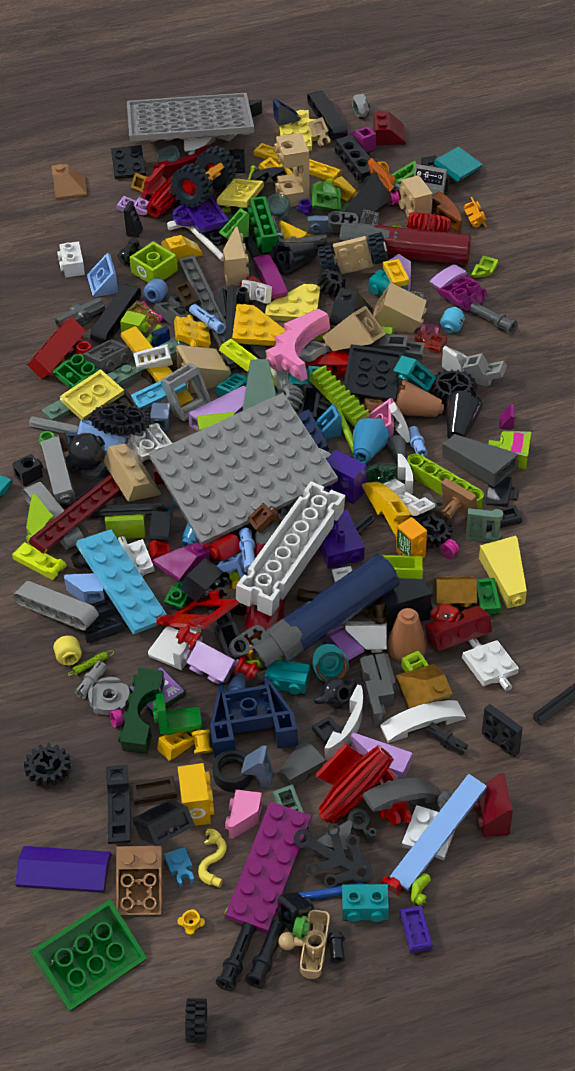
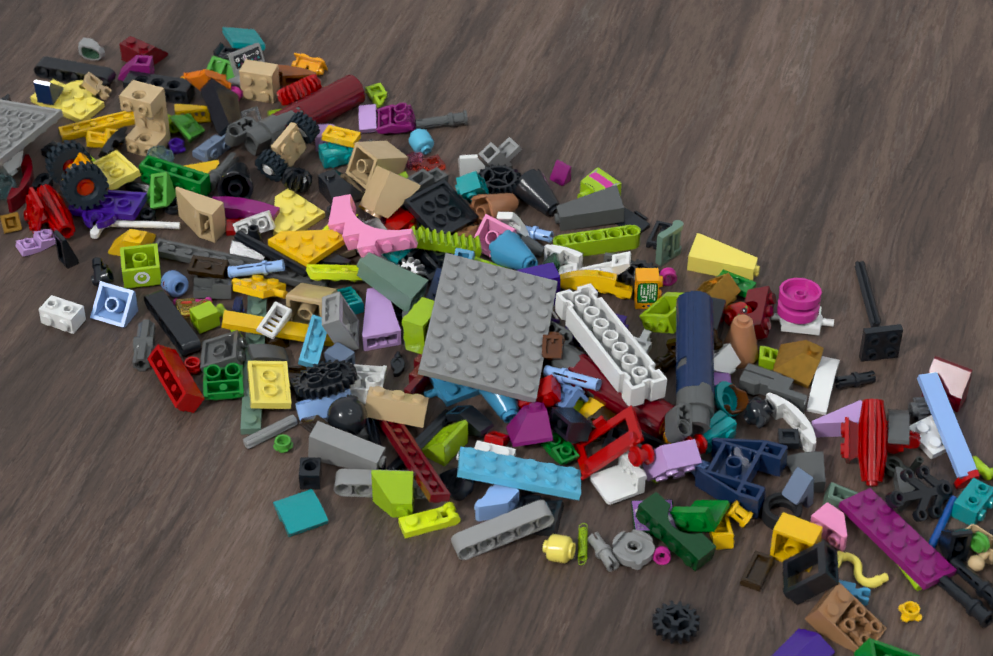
camera: 55 degrees left, 5 degrees down
black slope [106,765,131,844] -> none
medium nougat tile [441,478,478,520] -> none
none -> dark grey slope [248,344,290,365]
none -> dark pink wheel [777,278,822,324]

